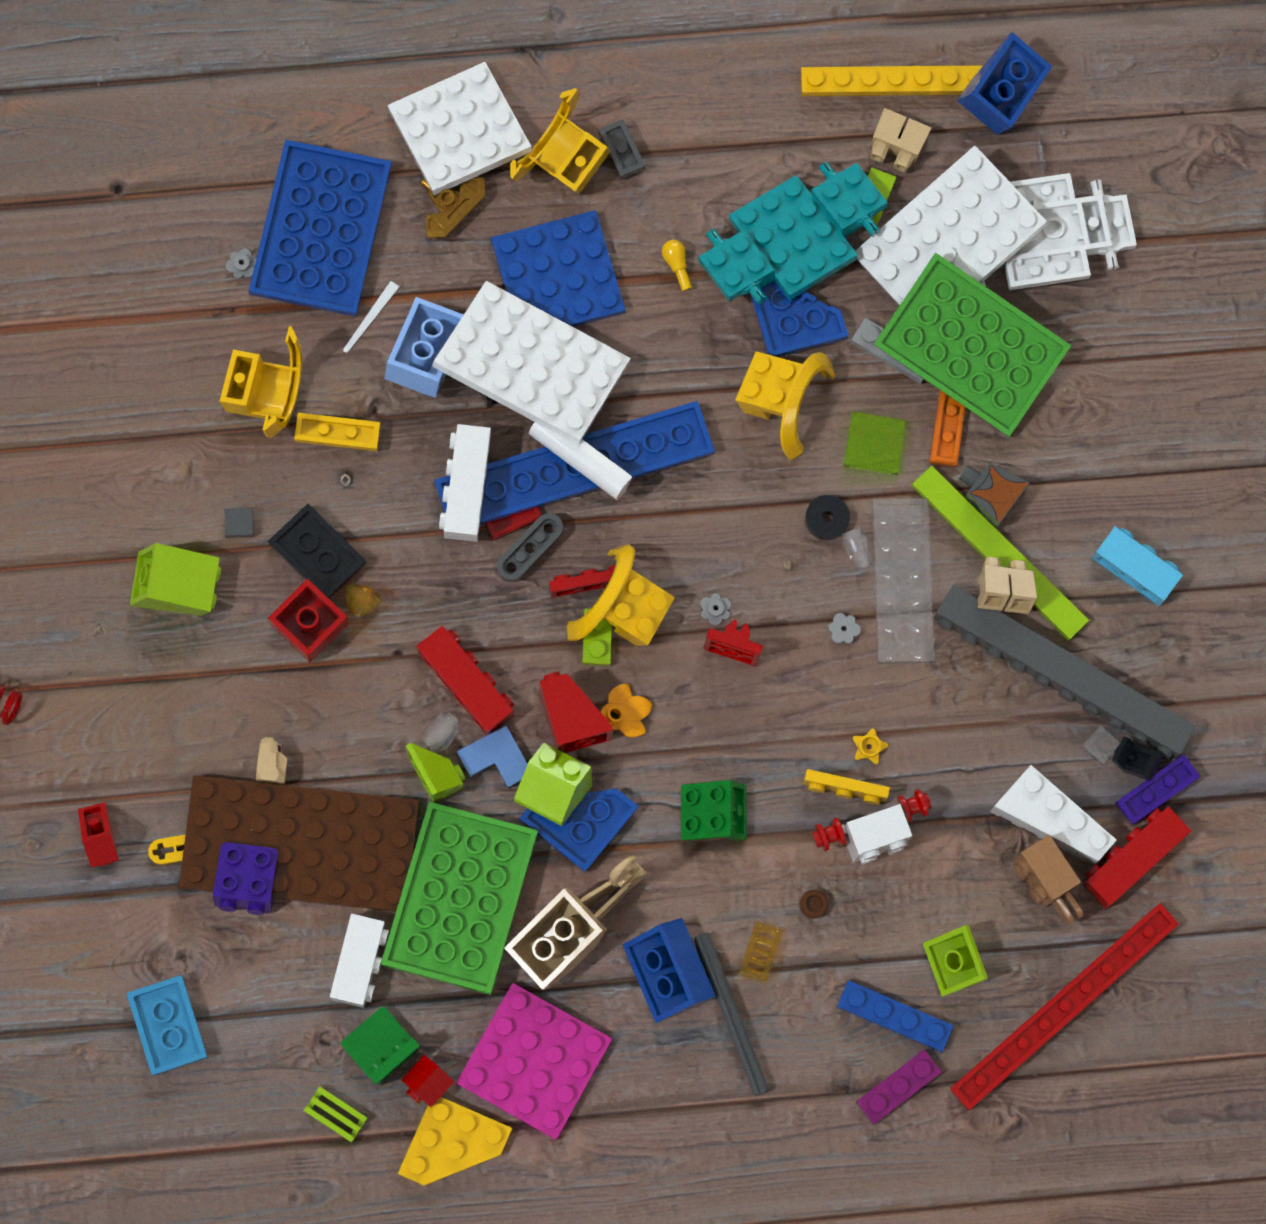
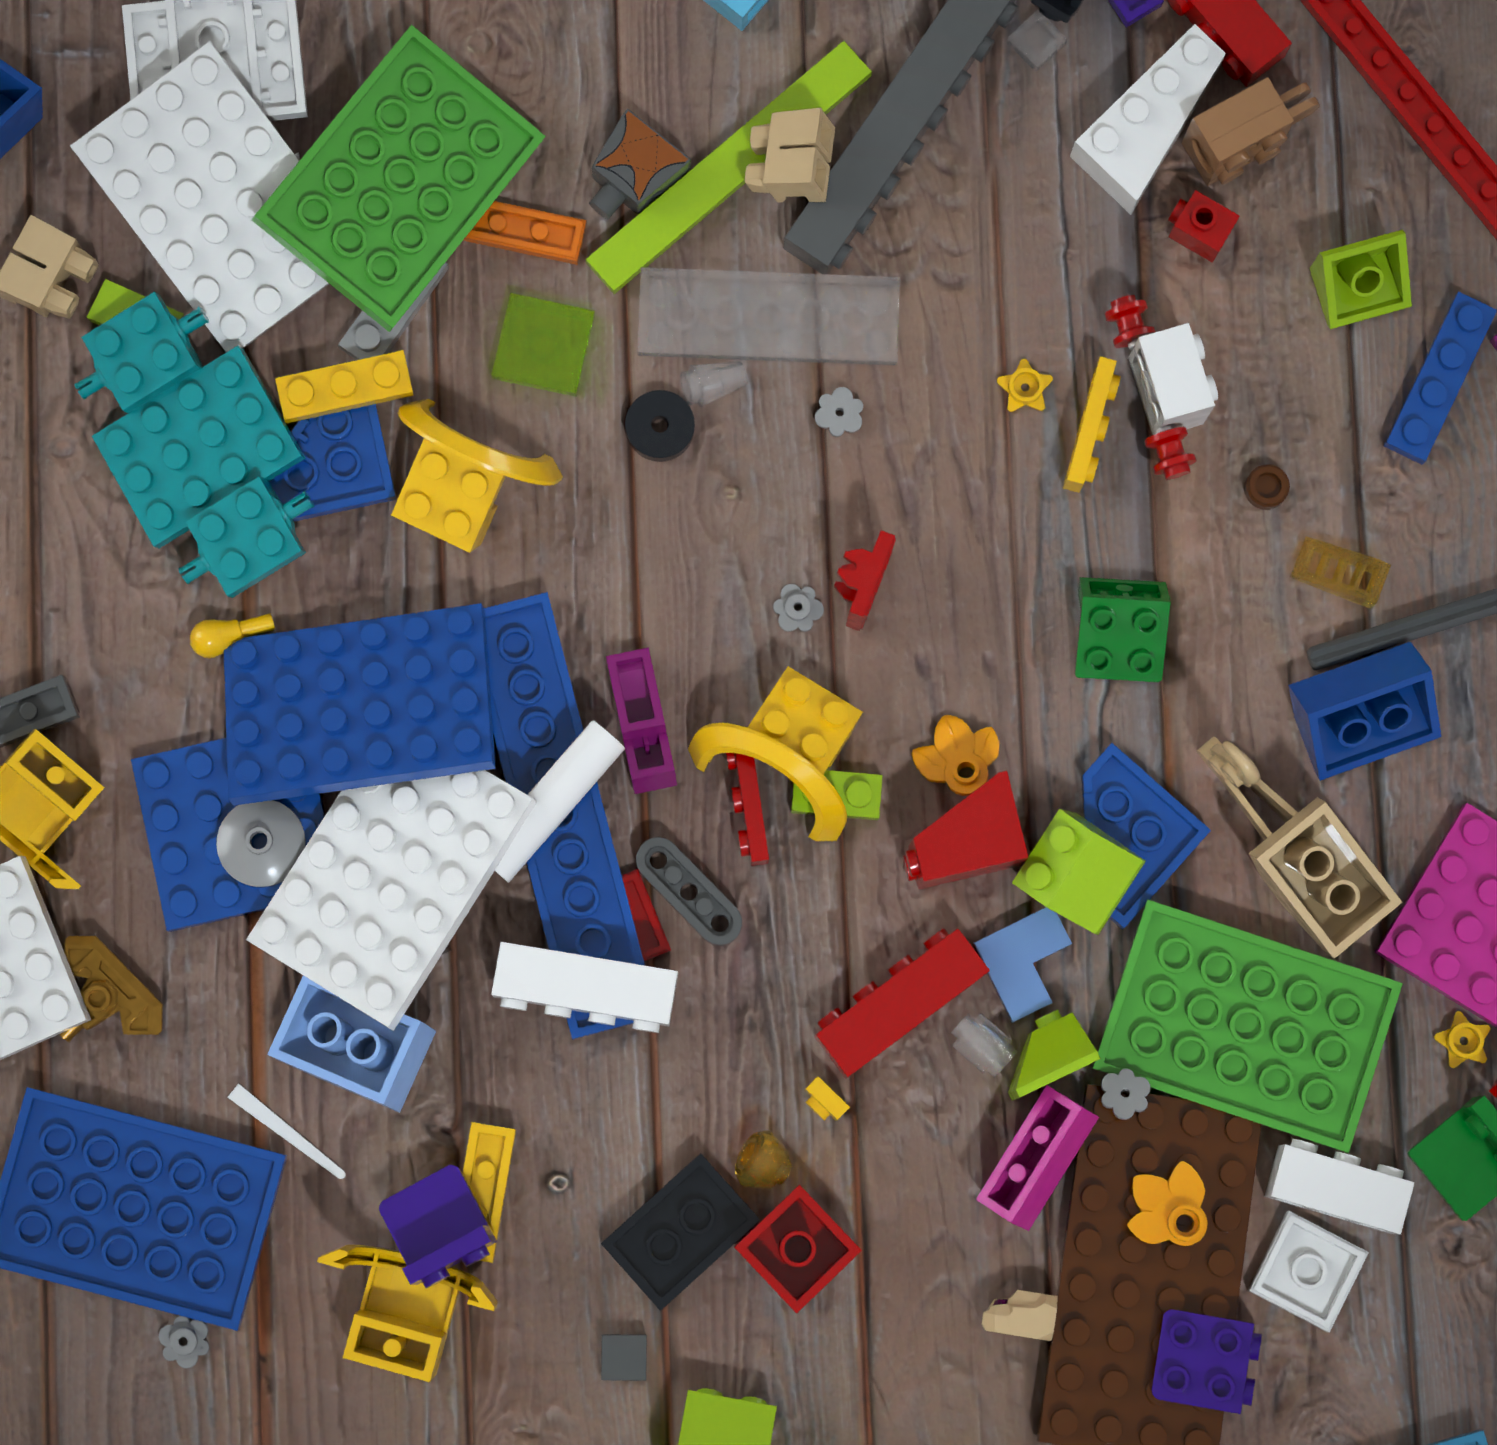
camera: 85 degrees left, 5 degrees up
none -> light grey dish [216,800,306,887]
none -> blue plate [224,603,496,806]
none -> yellow plate [275,350,414,424]
none -> dark purple bracket [379,1165,497,1288]
none -> magenta slope [606,647,677,794]
none -> yellow plate [804,1076,850,1121]
none -> dark pink brick [976,1085,1099,1231]
none -> light grey plant [1101,1069,1150,1120]
none -> light orange plate [1127,1161,1207,1246]
none -> red brick [1168,190,1240,263]
none -> white tile [1247,1211,1369,1332]
none -> yellow plate [1434,1011,1491,1068]

